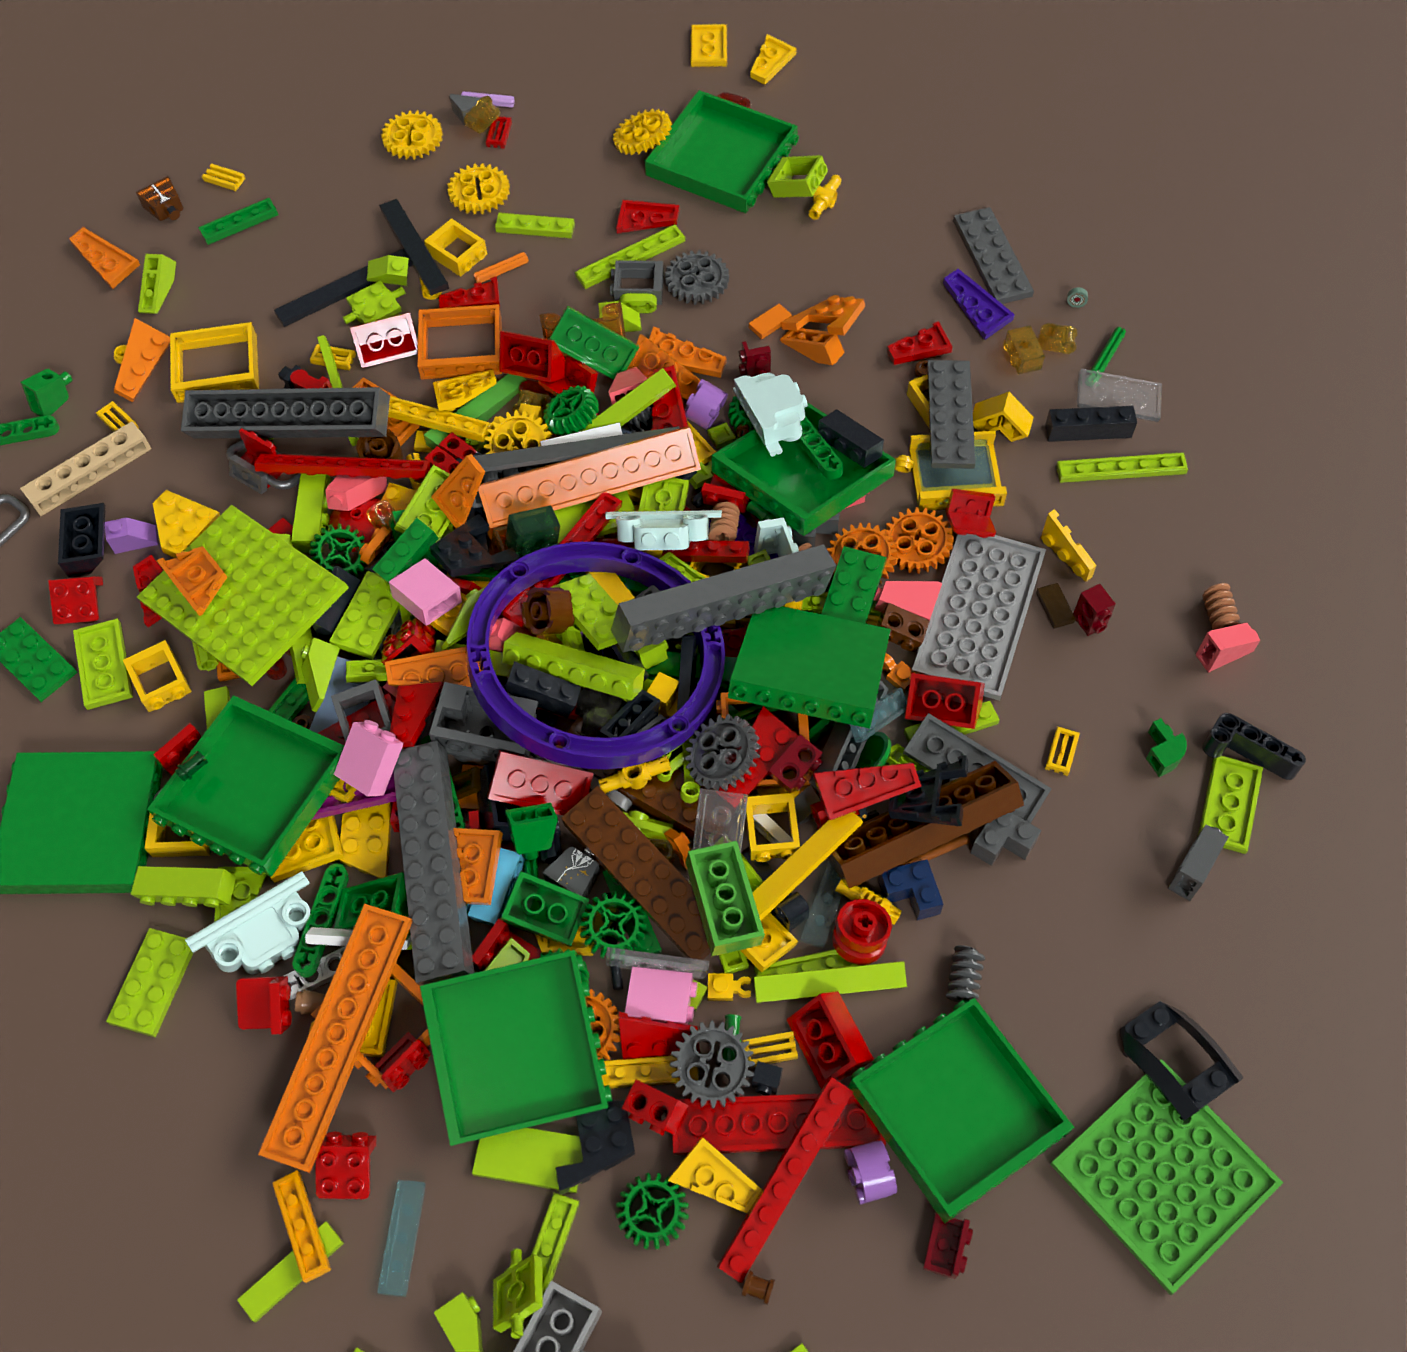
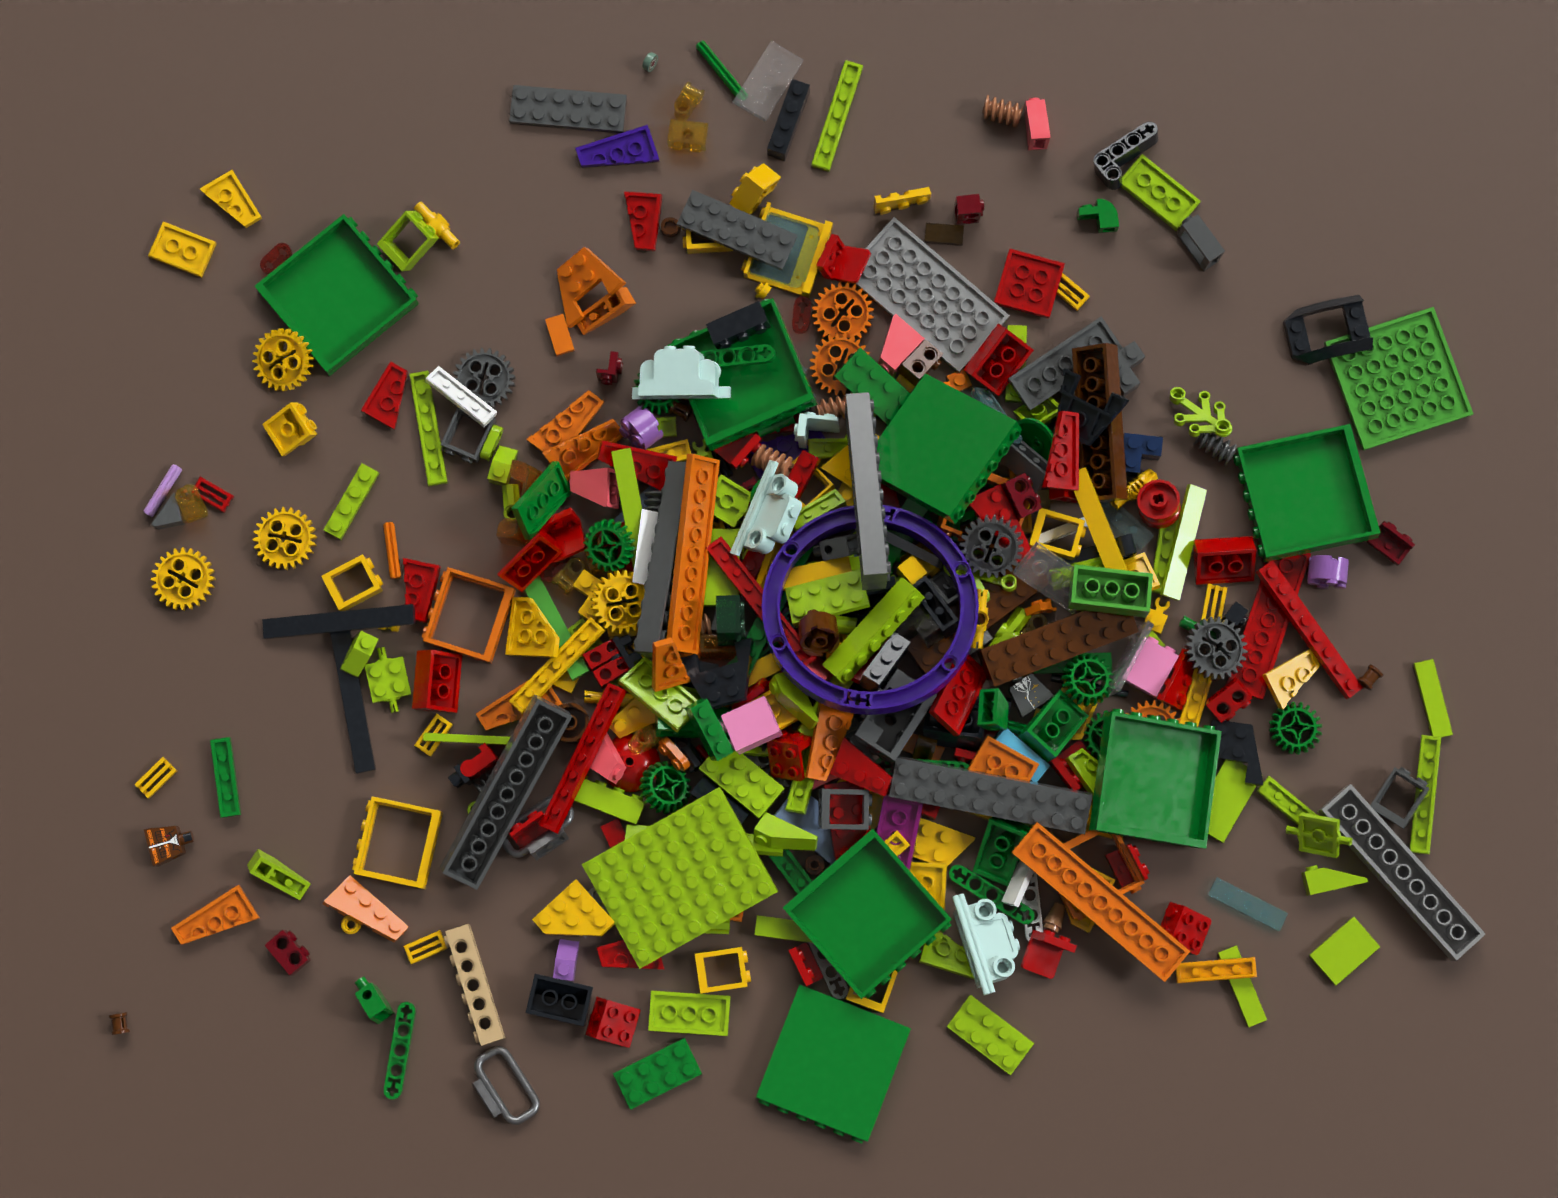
camera: 70 degrees left, 20 degrees up
lime brick [131,866,236,908] -> none
orange wing [157,546,227,616] -> none
dark green pin [175,751,208,781] -> none
bright pink brick [334,720,404,797] -> none
none -> yellow plate [262,402,318,456]
none -> dark red brick [265,930,311,976]
none -> white tile [425,366,497,427]
none -> clear red beam [792,296,811,334]
none -> red plate [994,249,1065,319]
none -> lime plant [1169,387,1232,437]

